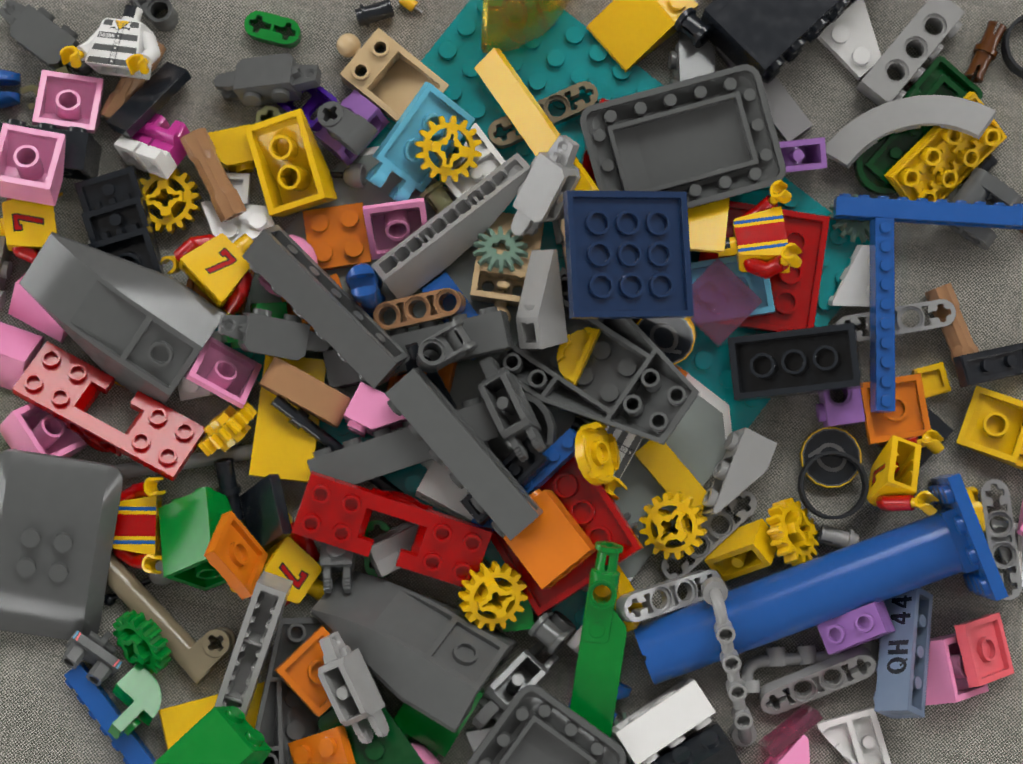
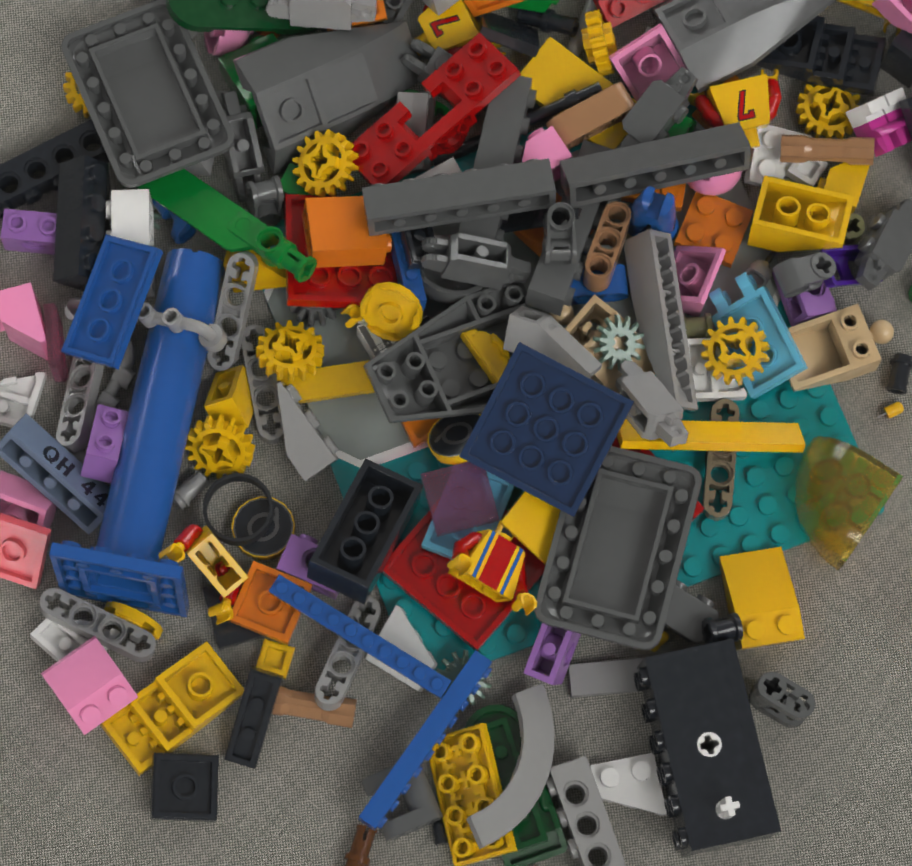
camera: 115 degrees right, 10 degrees down
none -> blue tile [61,234,163,370]

